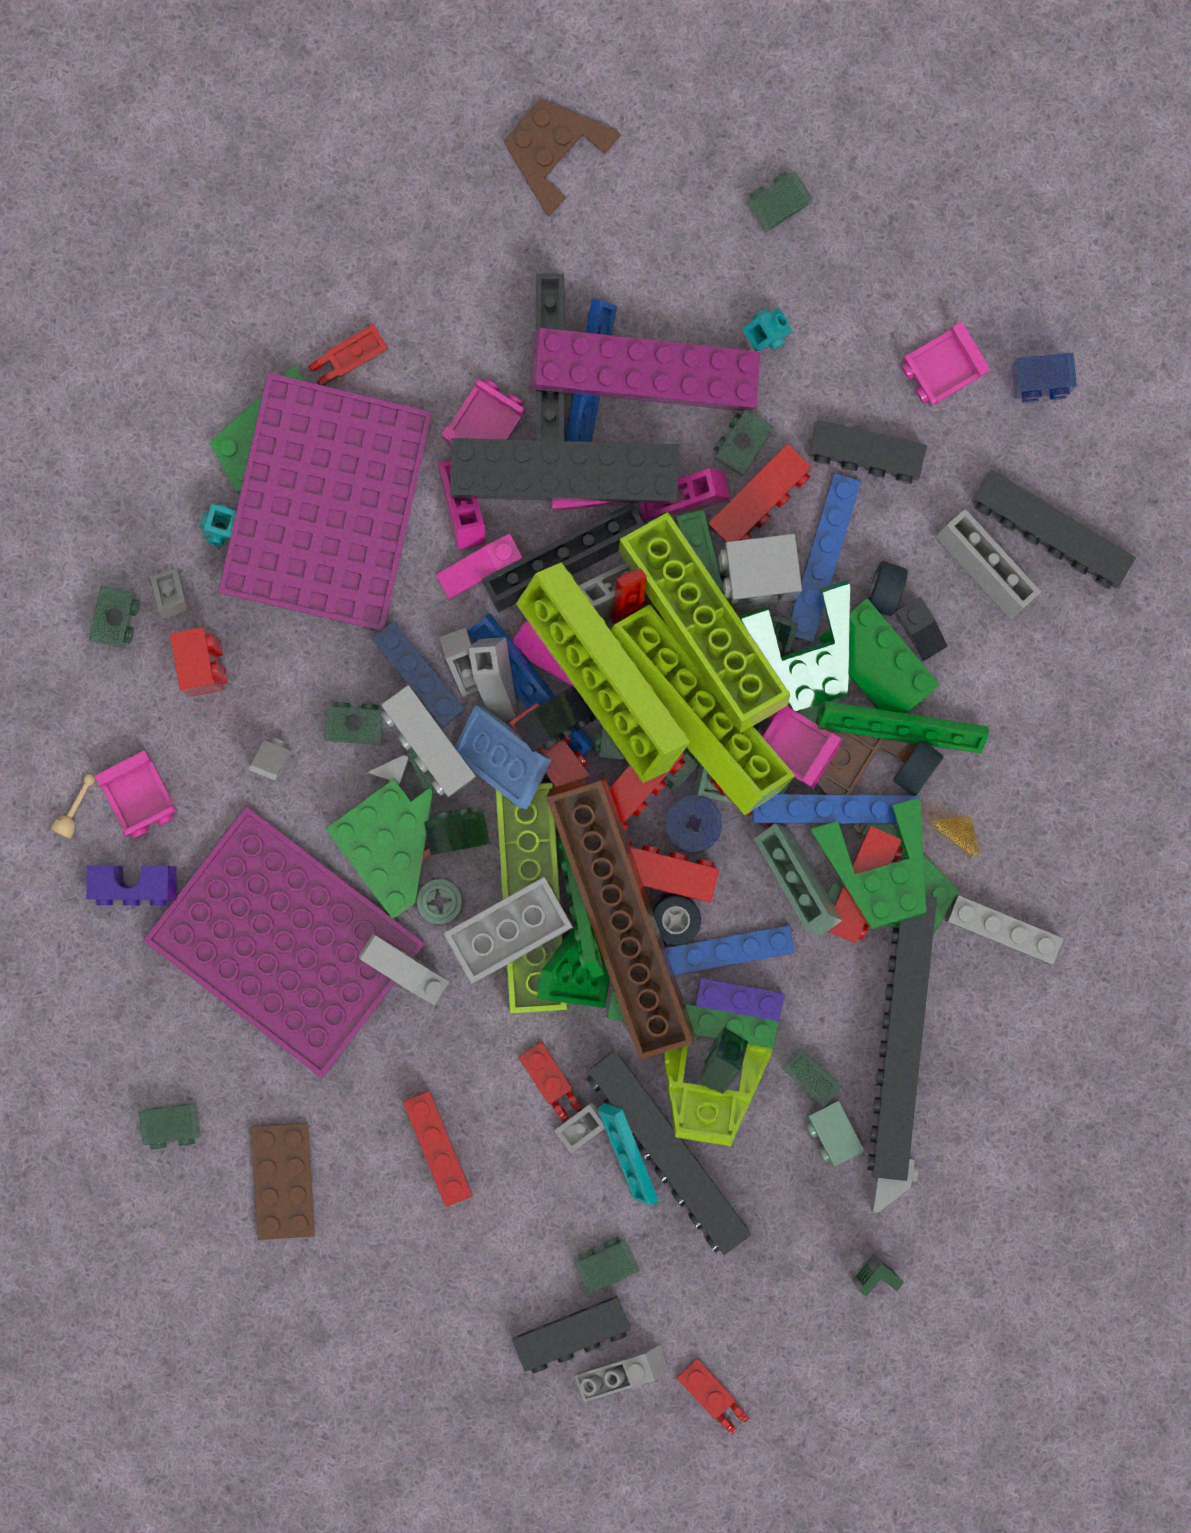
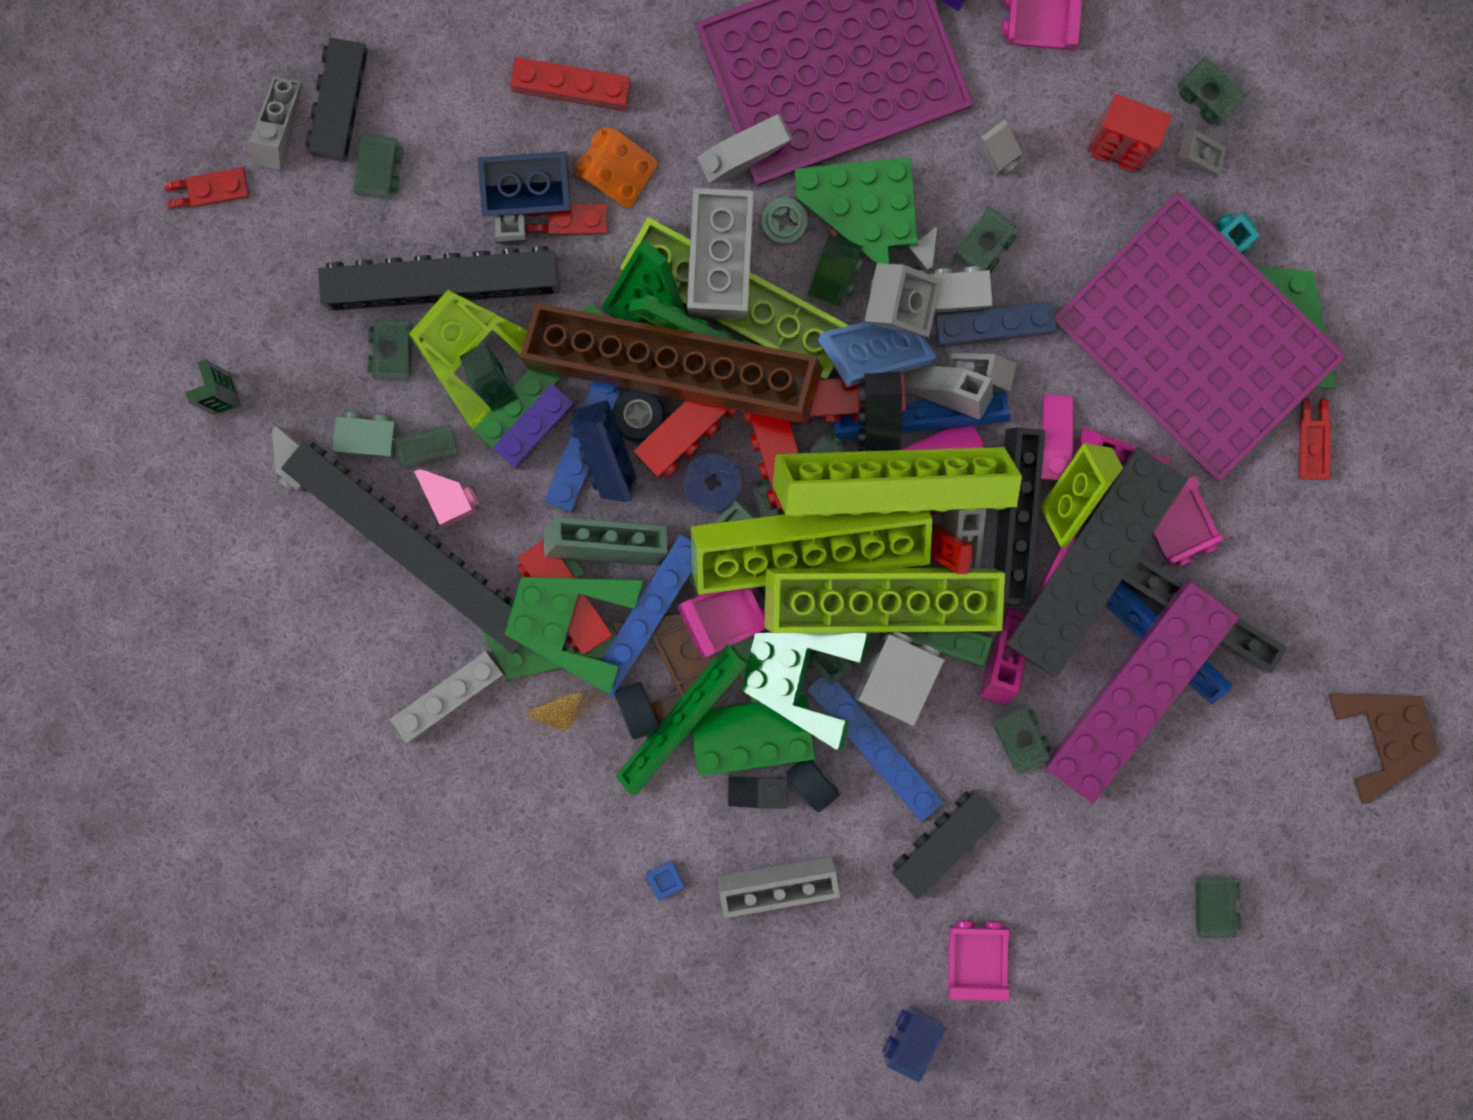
camera: 125 degrees right, 0 degrees up
teal tile [598,1103,659,1206] -> none
red brick [708,444,812,544] -> none
teal brick [742,308,793,352] -> none
black brick [972,470,1136,589] -> none
none -> clear green brick [368,319,413,381]
none -> bright pink slope [414,469,479,528]
none -> dark blue slope [477,151,570,216]
none -> dark blue slope [569,400,637,502]
none -> orange bracket [572,127,658,209]
none -> blue plate [645,860,685,901]
none -> light grey slope [865,263,941,337]
none -> lime slope [1040,443,1123,548]

